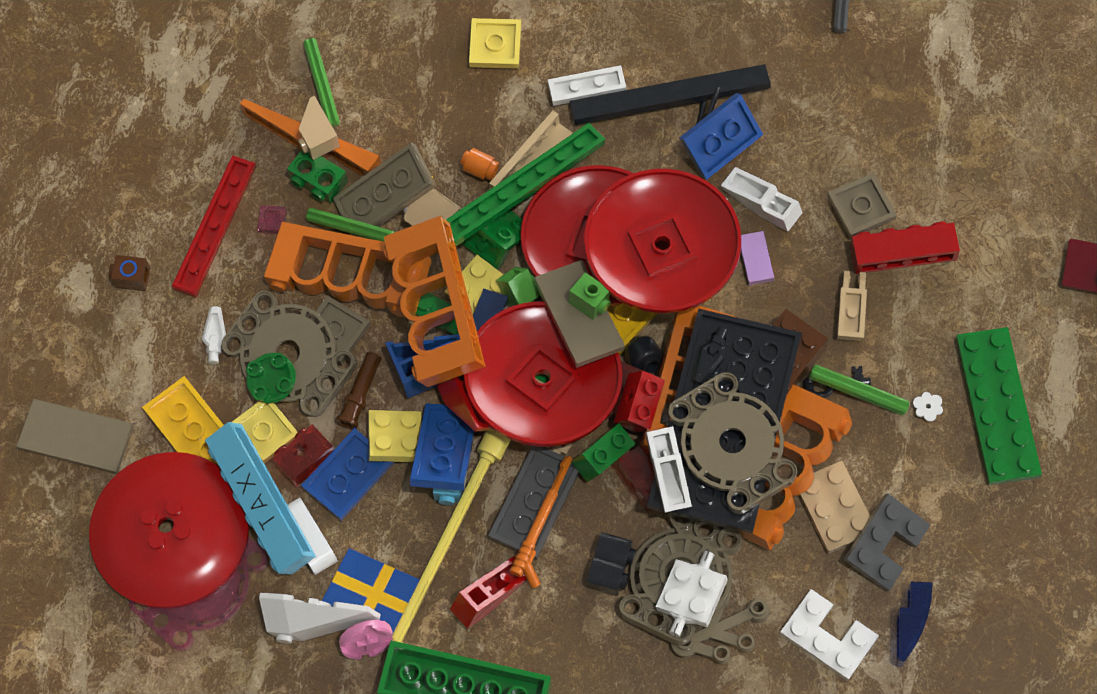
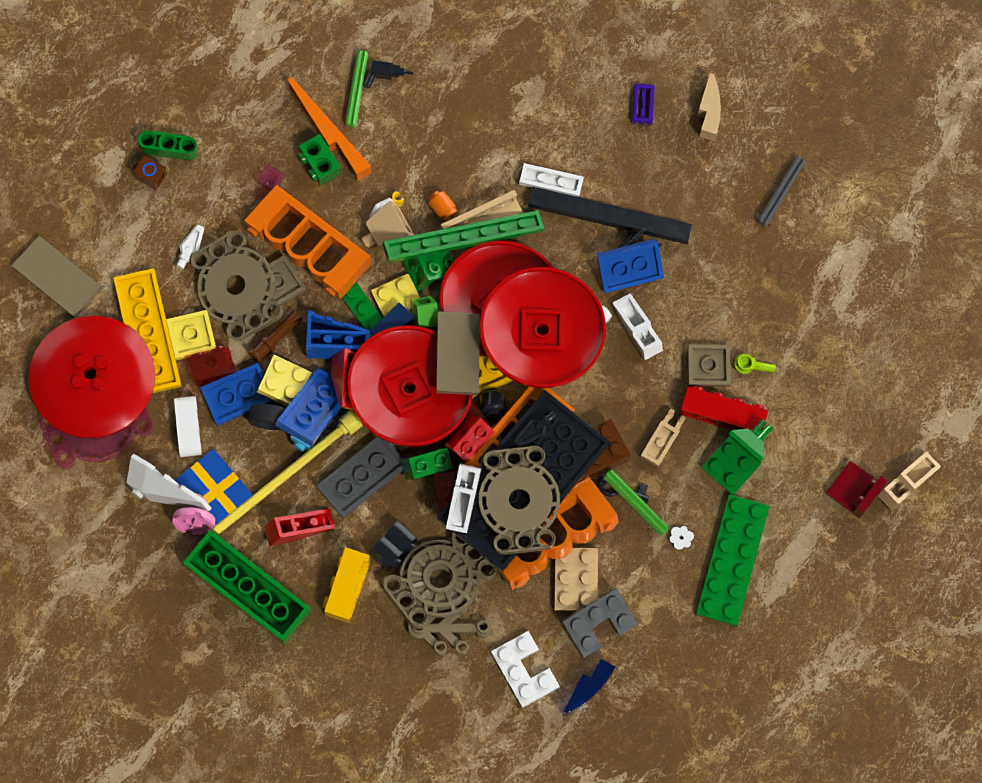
camera: 15 degrees right, 5 degrees up
red tile [171,155,256,298] -> none
medium azure brick [205,422,316,574] -> none
green dish [246,353,296,404] -> none
tan slope [298,96,340,160] -> none
bright green axle [306,208,395,242] -> none
dark tan tile [333,142,436,238] -> none
orange fence [383,216,485,387] -> none
light yellow plate [469,18,521,68] -> none
orange piece [510,456,572,588] -> none
bright green brick [568,273,611,320] -> none
white plate [656,551,728,637] -> none
lavender tile [741,231,774,285] -> none
none -> green beam [138,131,198,161]
none -> black tyre [249,404,286,430]
none -> yellow wedge [322,547,370,623]
none -> black piece [363,60,414,88]
none -> green plate [702,418,774,495]
none -> lime plate [734,354,776,374]

